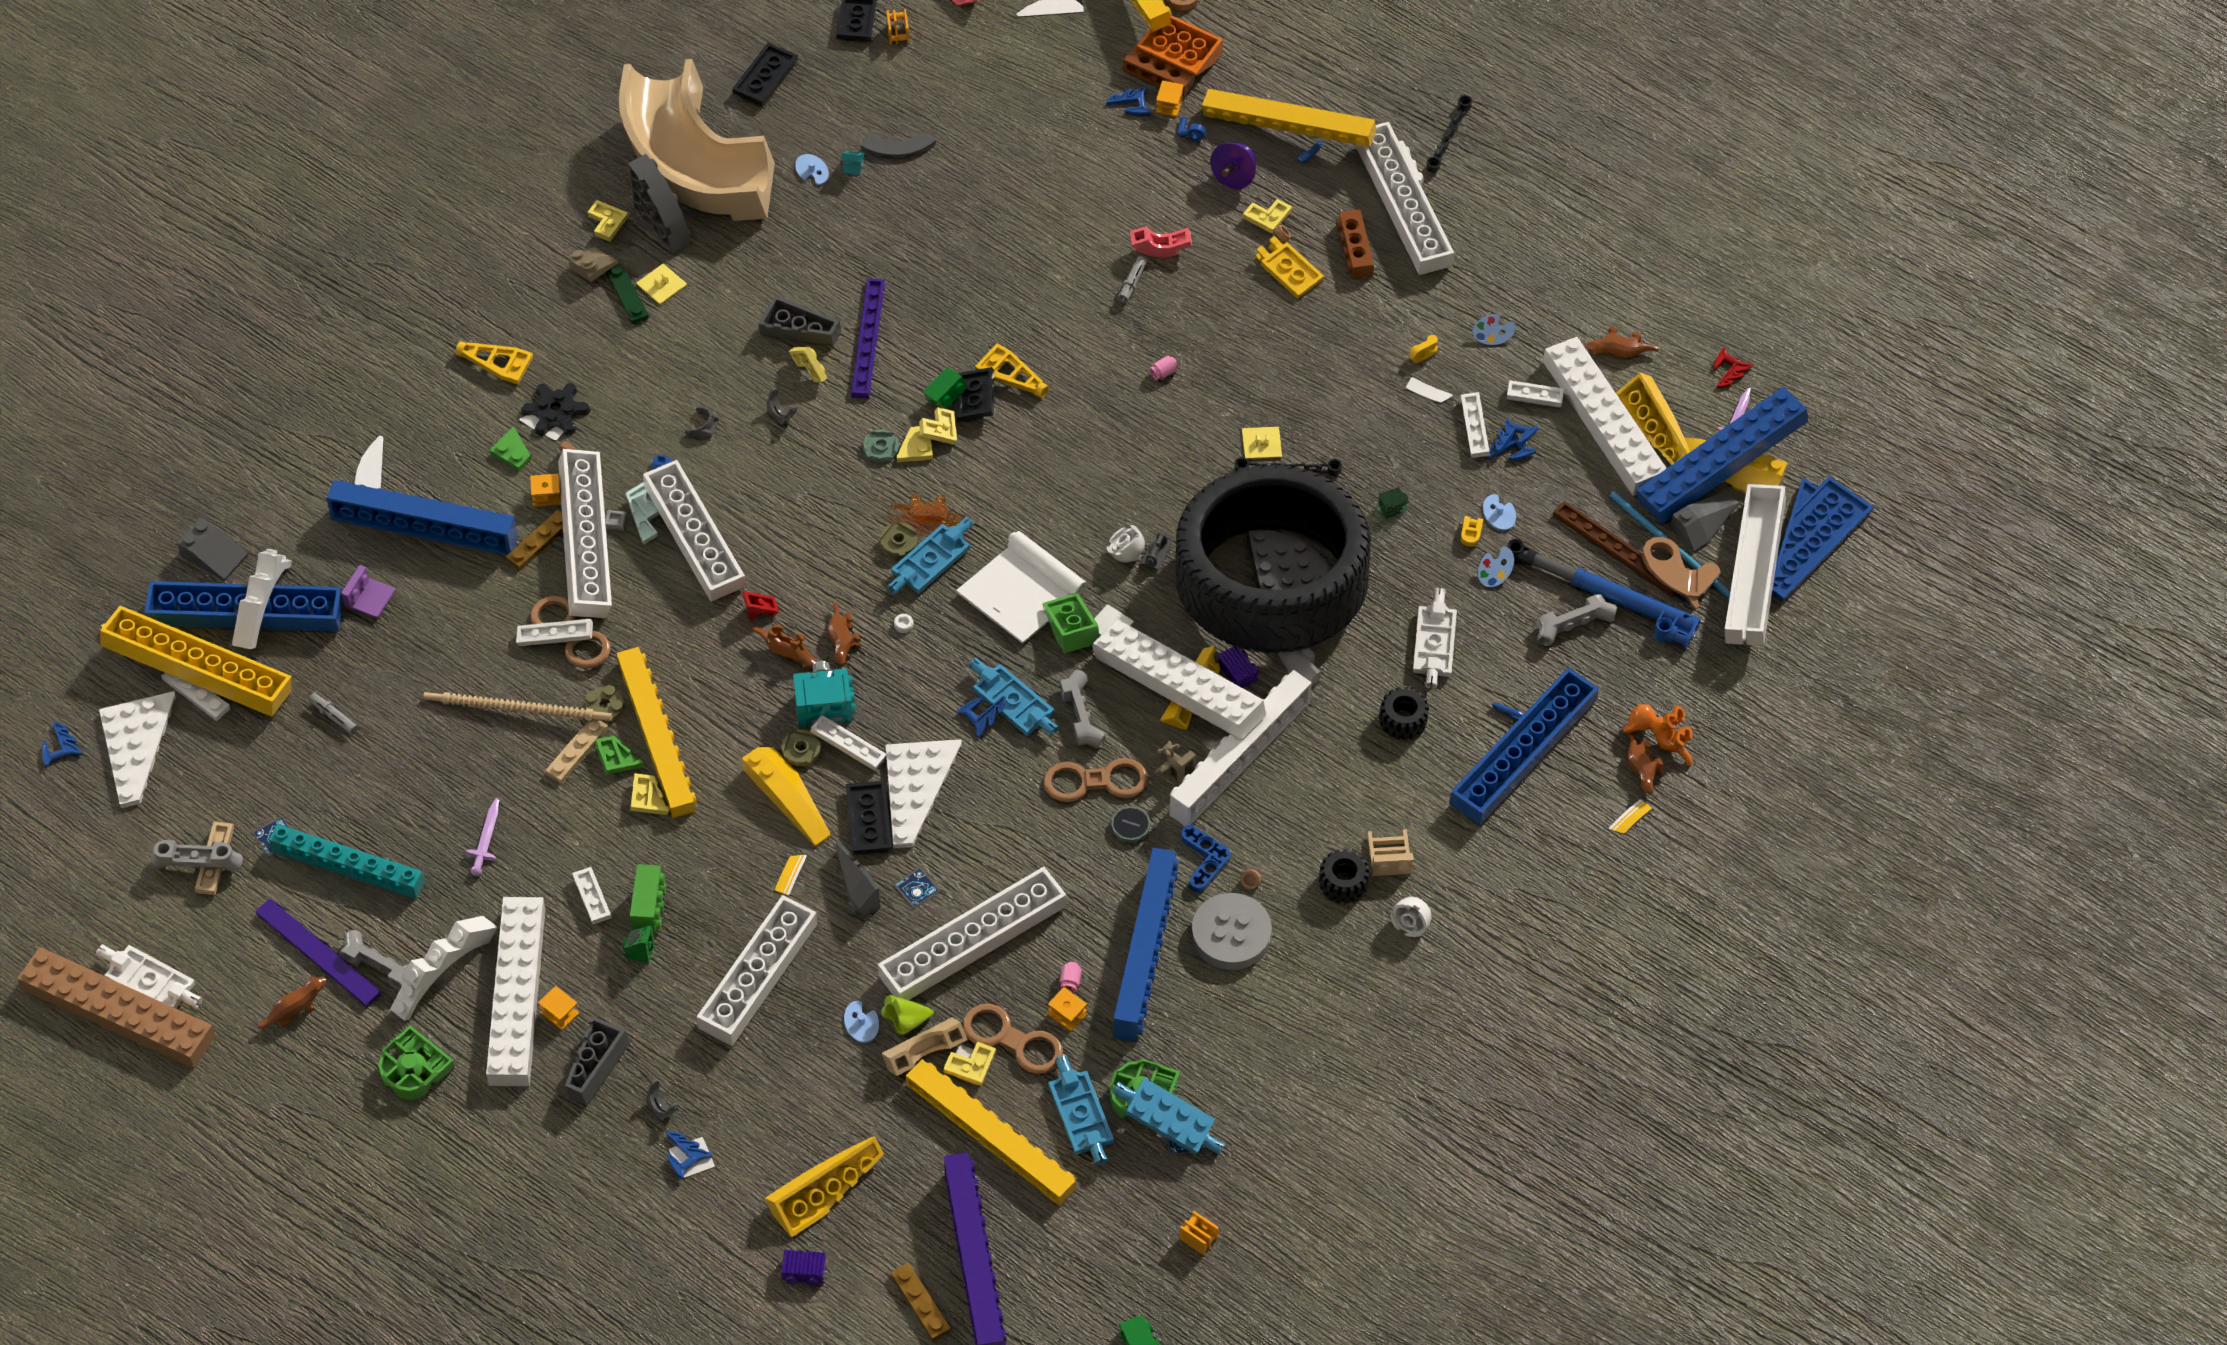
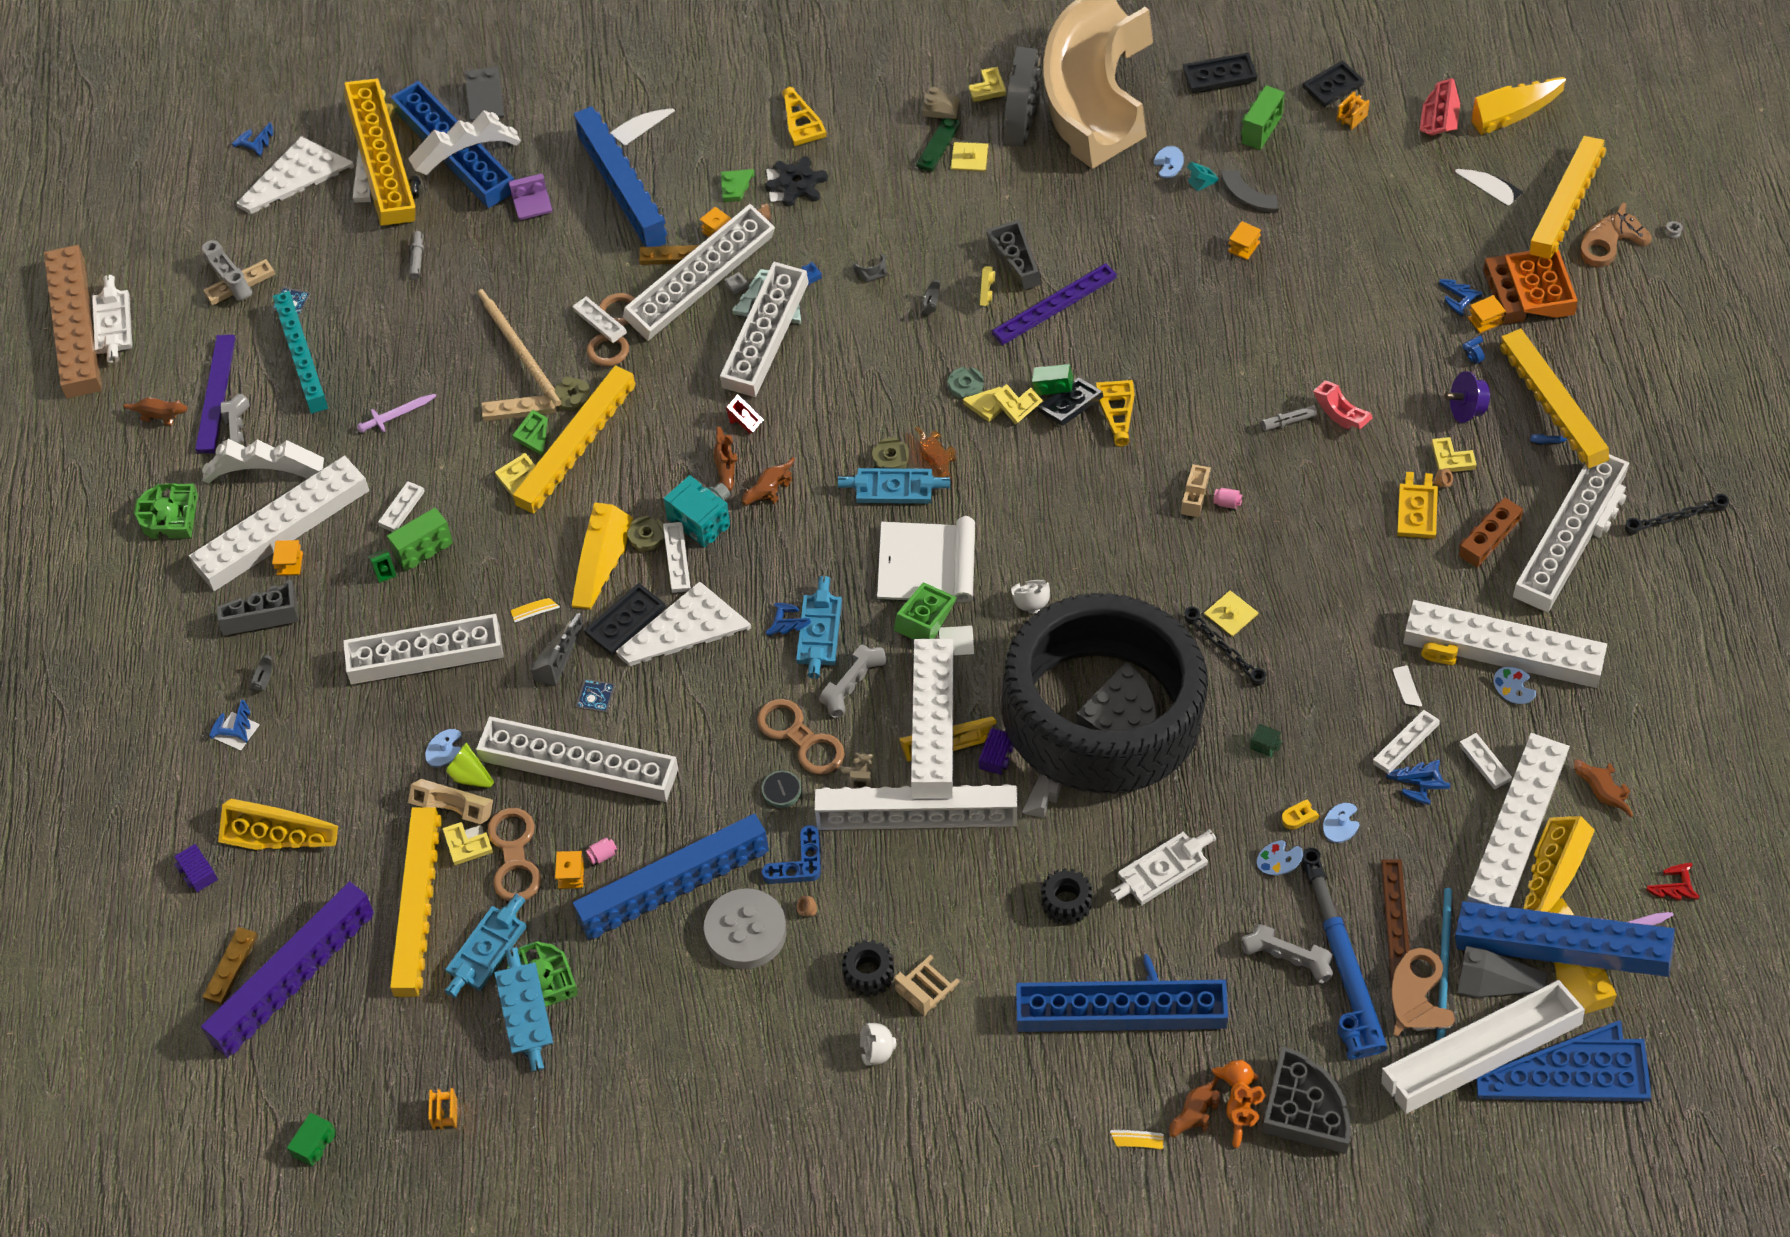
camera: 55 degrees right, 0 degrees up
white tile [894,614,913,633] -> none
none -> tan slope [1181,464,1211,517]
none -> light orange piece [1228,221,1261,260]
none -> bright green brick [1241,85,1285,150]
none -> dark grey brick [1262,1046,1351,1154]
none -> white brick [1403,600,1607,688]

